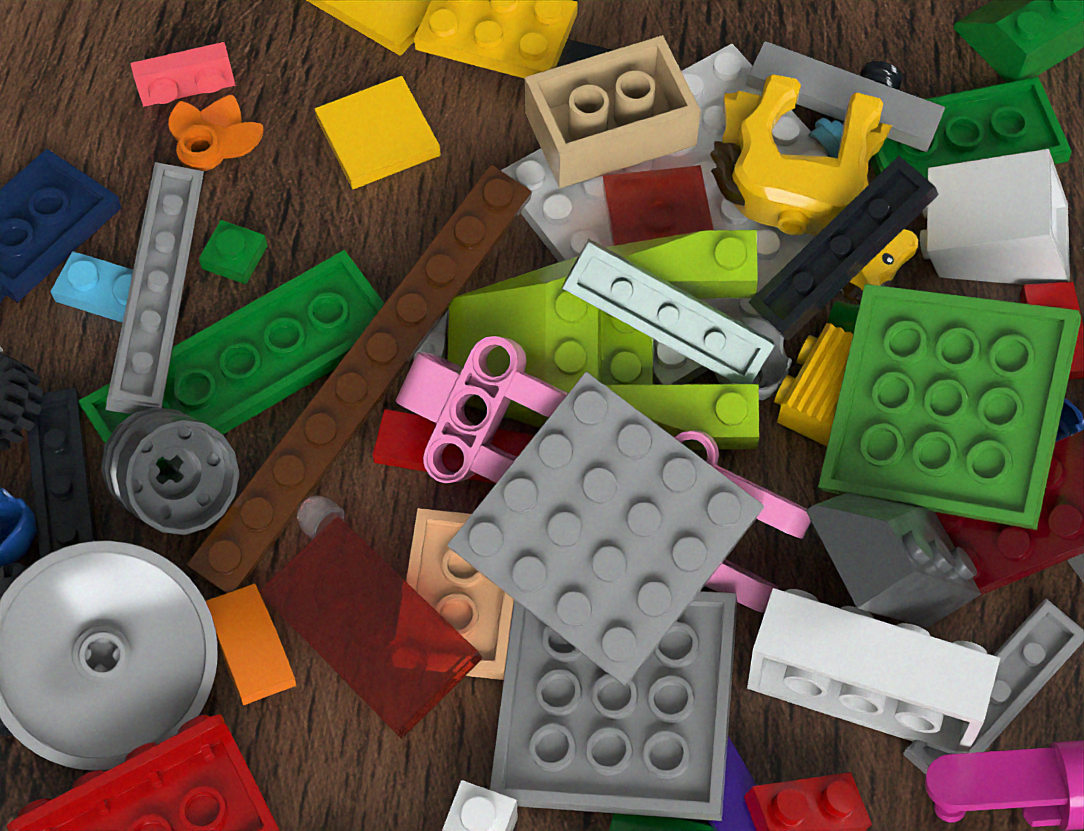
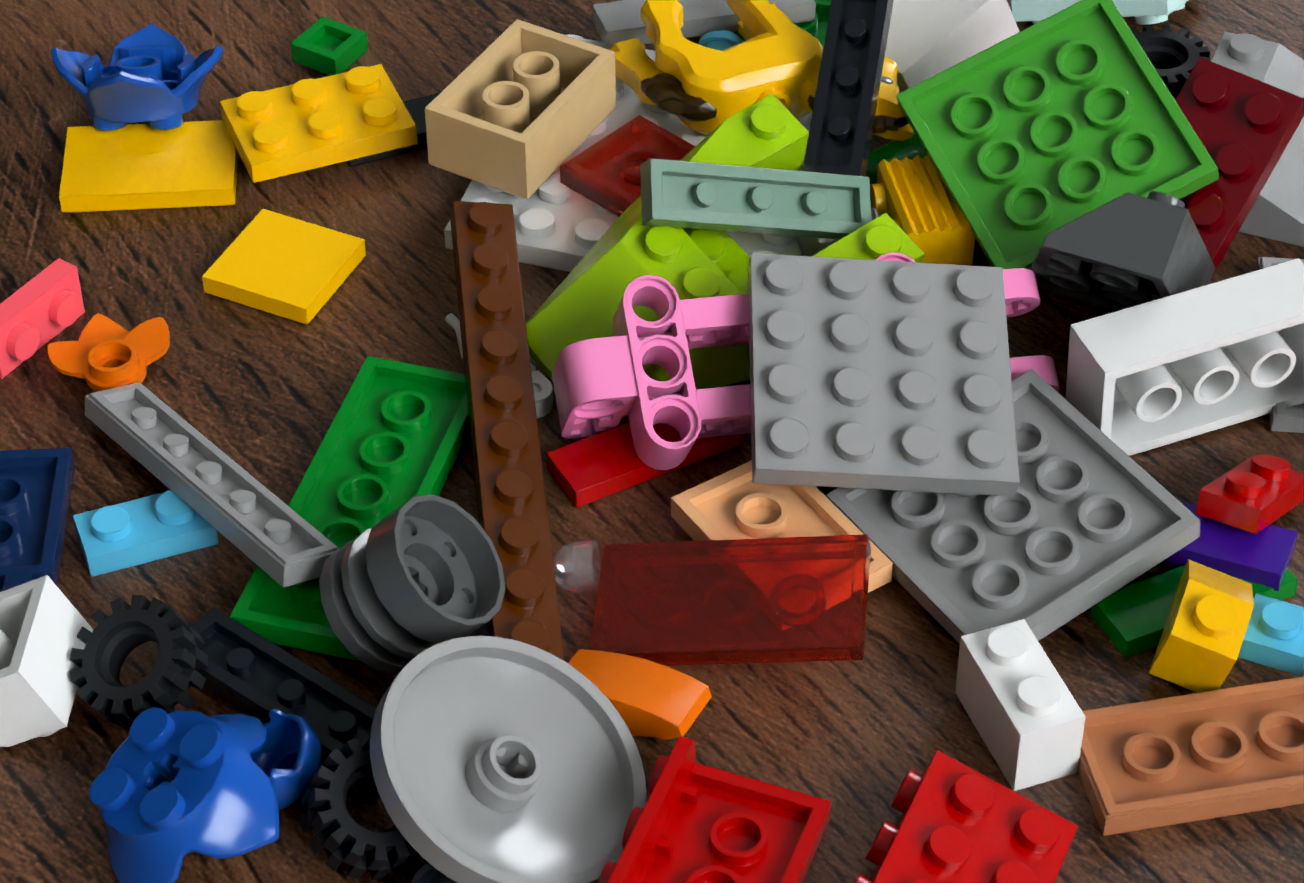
camera: 40 degrees left, 20 degrees down
green plate [199,220,268,285] -> none

